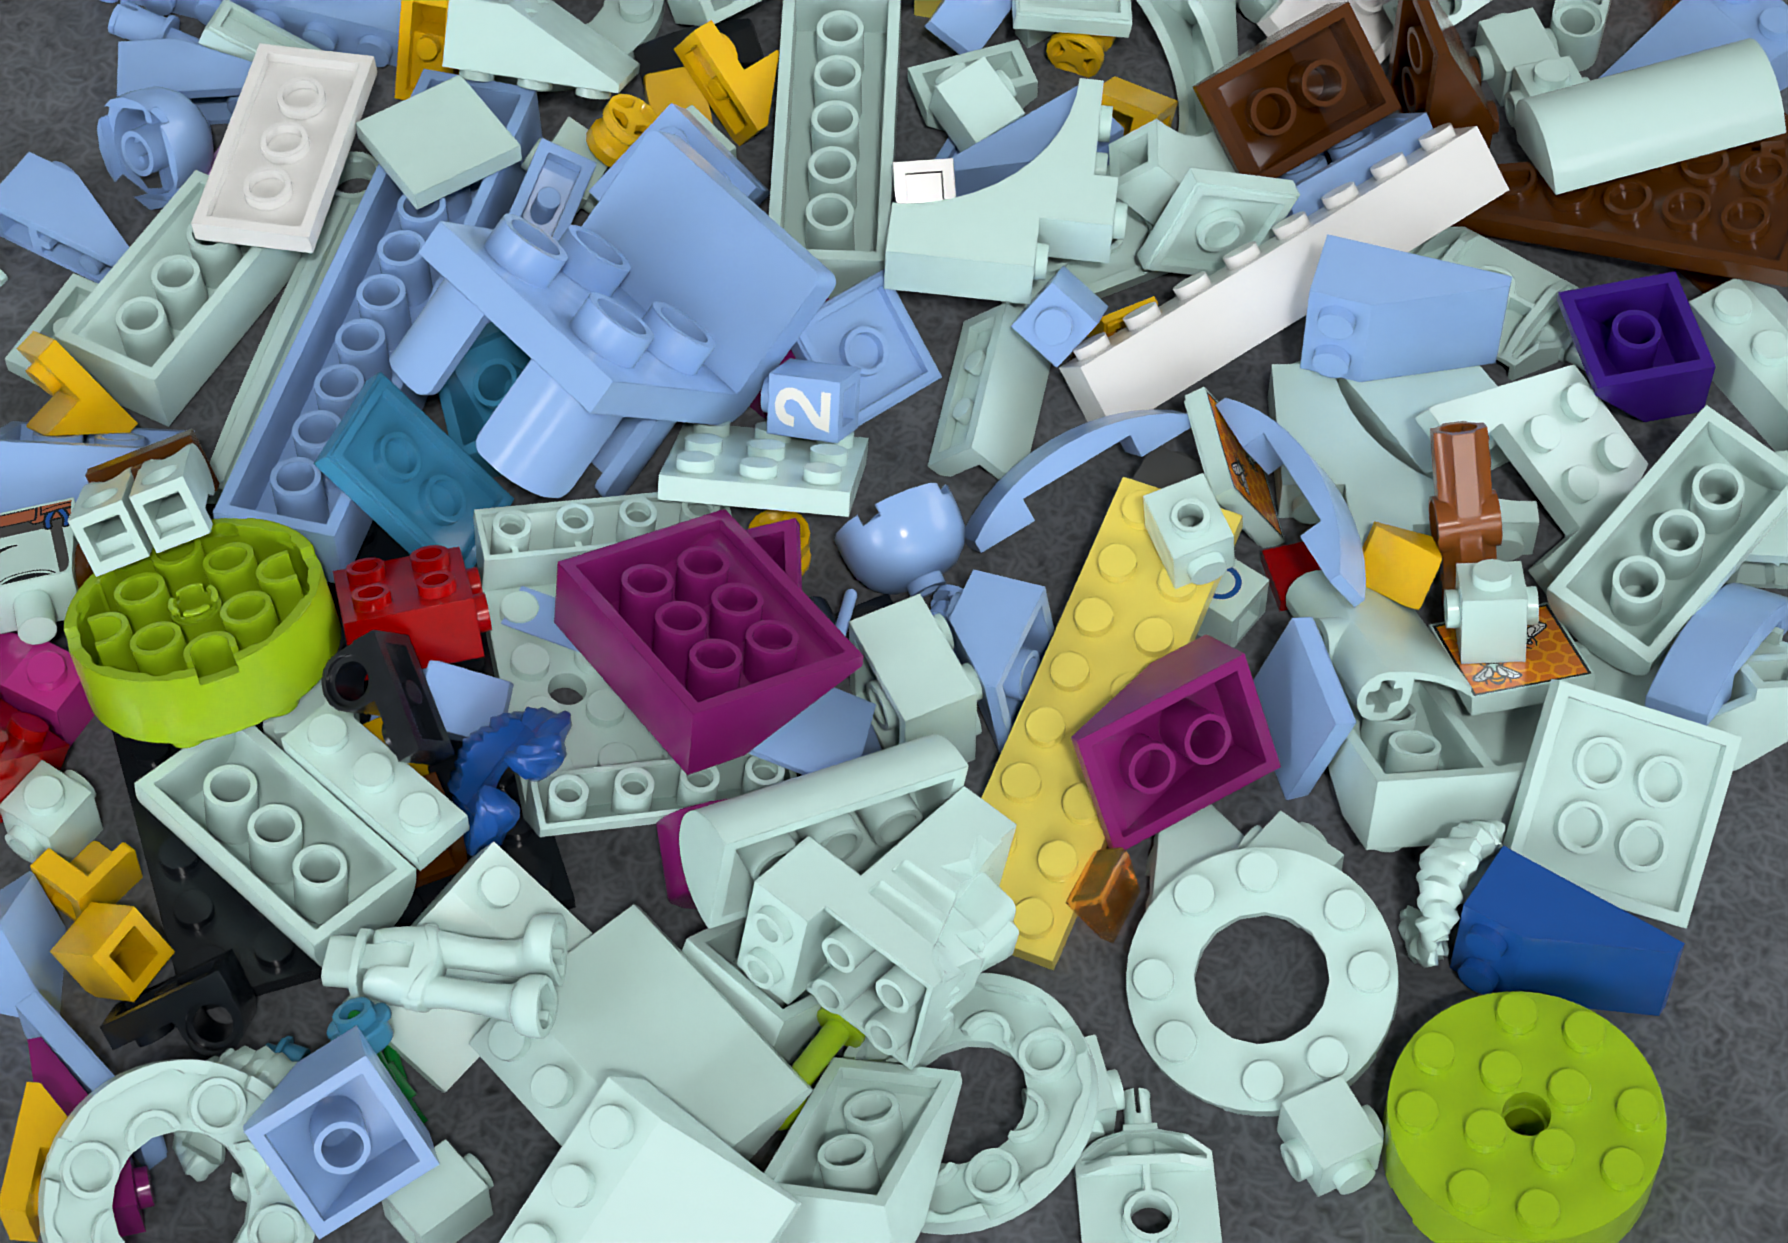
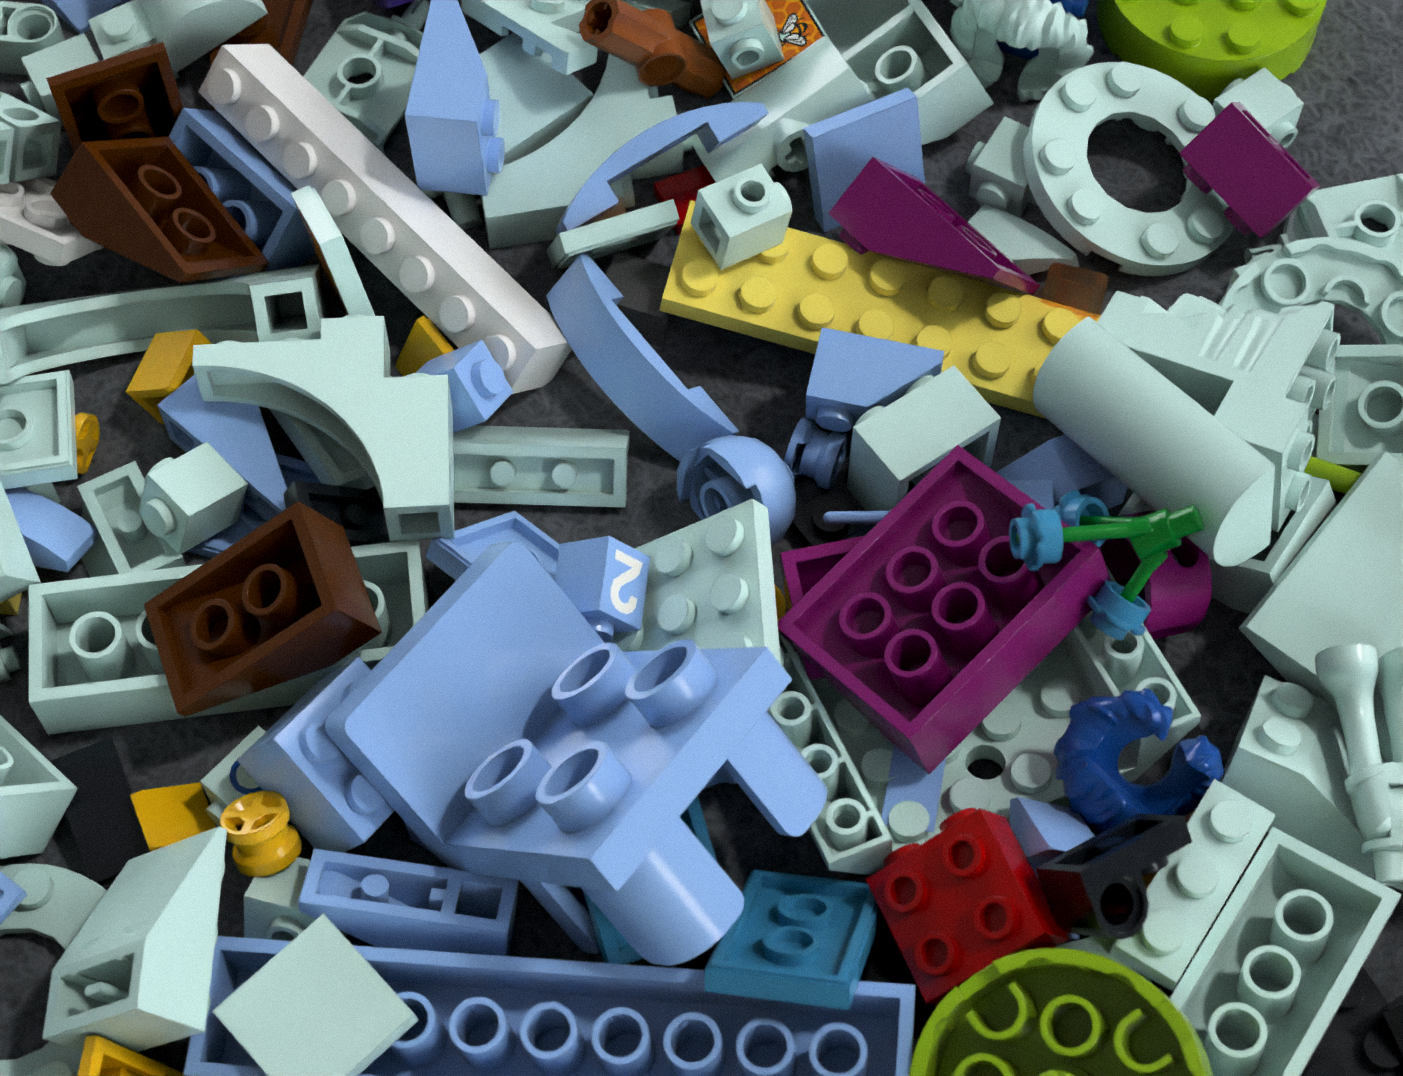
camera: 100 degrees left, 5 degrees up
yellow slope [674,20,779,146] -> none
yellow slope [1362,521,1442,610] -> none
none -> reddish brown slope [143,501,382,717]
none -> plant [1009,491,1204,640]
none -> magenta brick [1179,102,1320,238]

